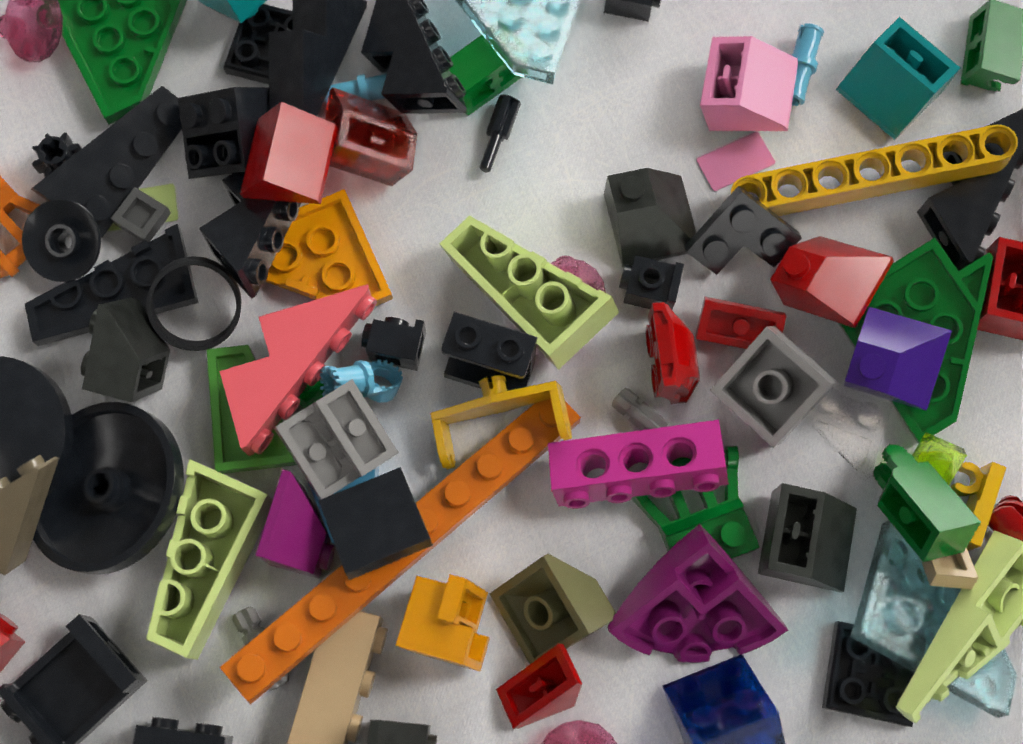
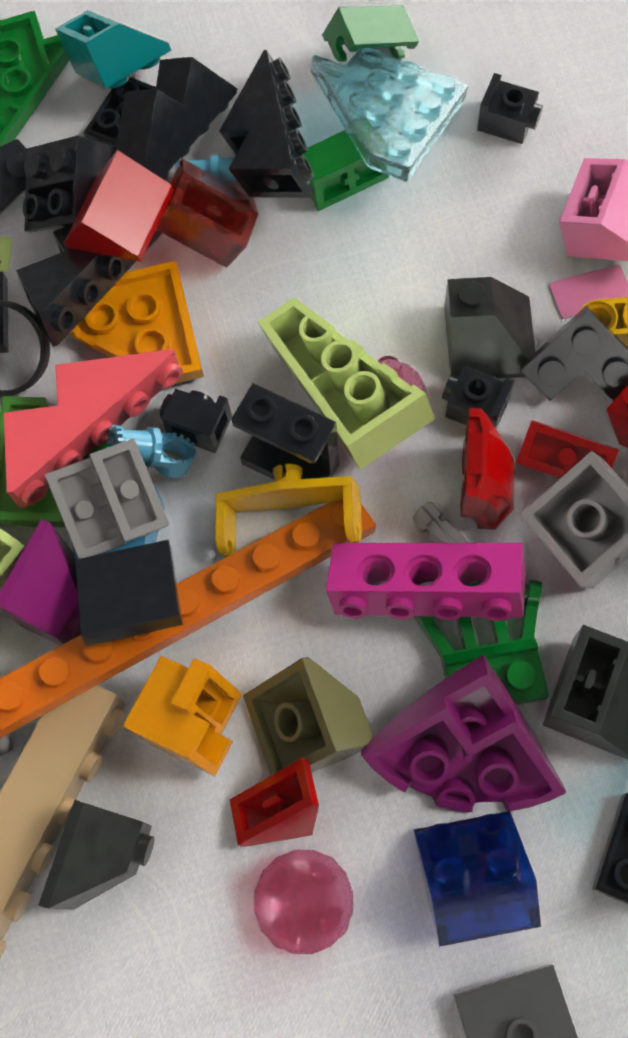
camera: 20 degrees right, 5 degrees down
black axle [479,94,521,173] -> none

